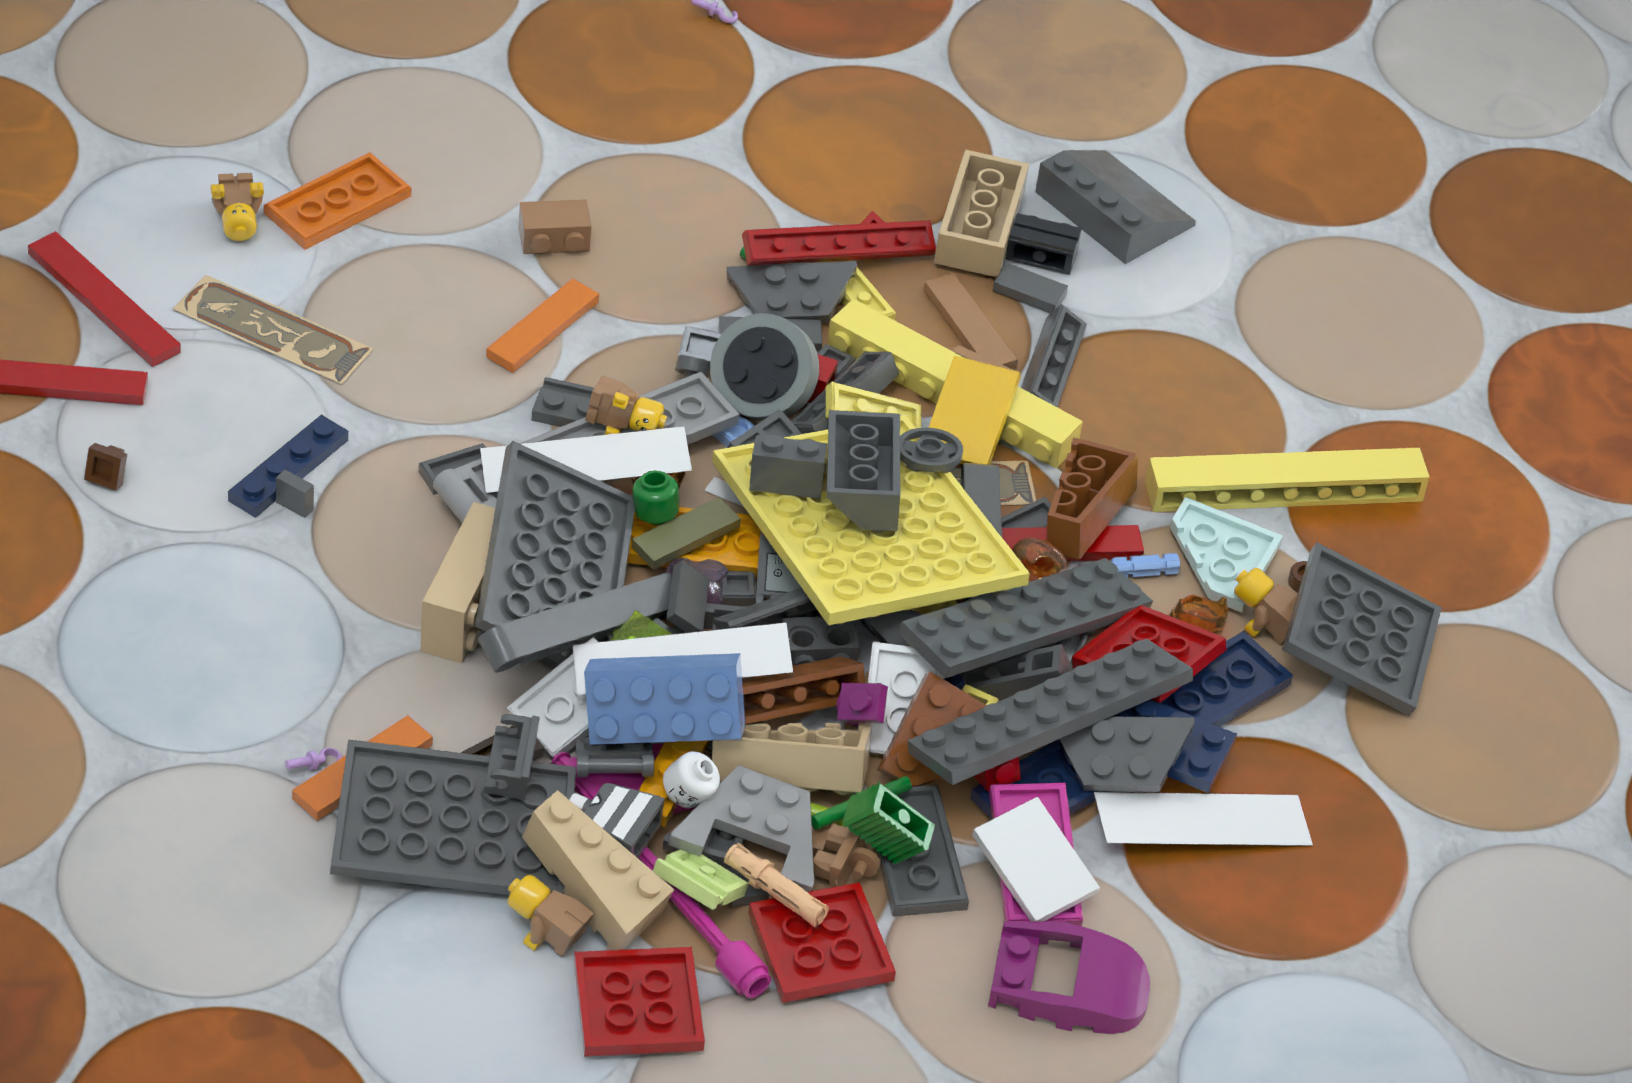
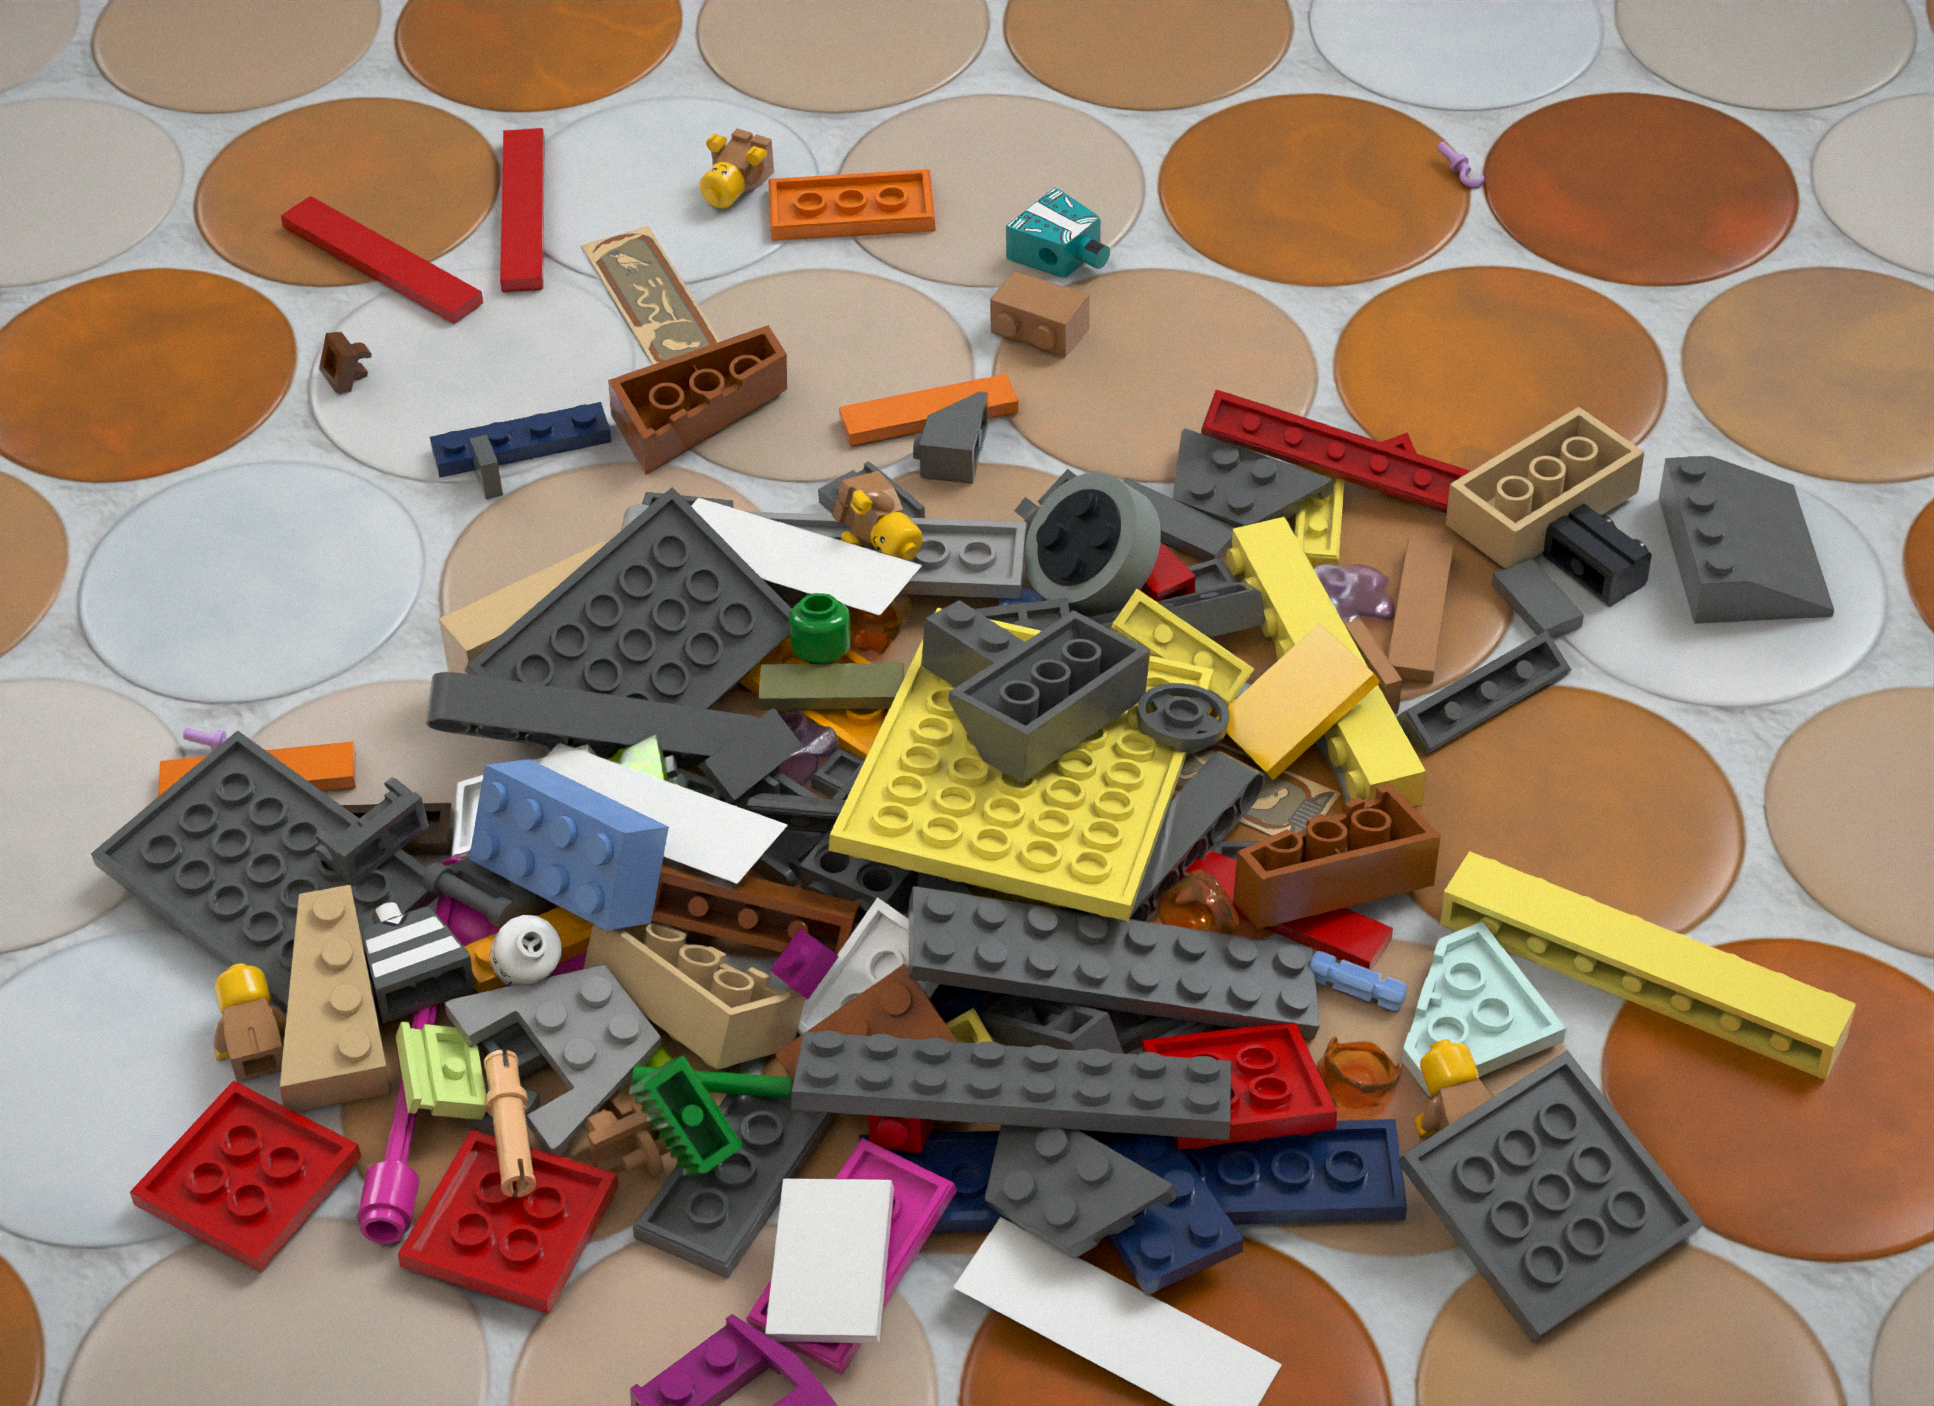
camera: 45 degrees right, 0 degrees up
none -> dark orange wedge [608,325,787,475]
none -> dark grey slope [913,392,989,484]
none -> teal torso [1006,187,1110,278]
none -> plate [1314,564,1395,623]

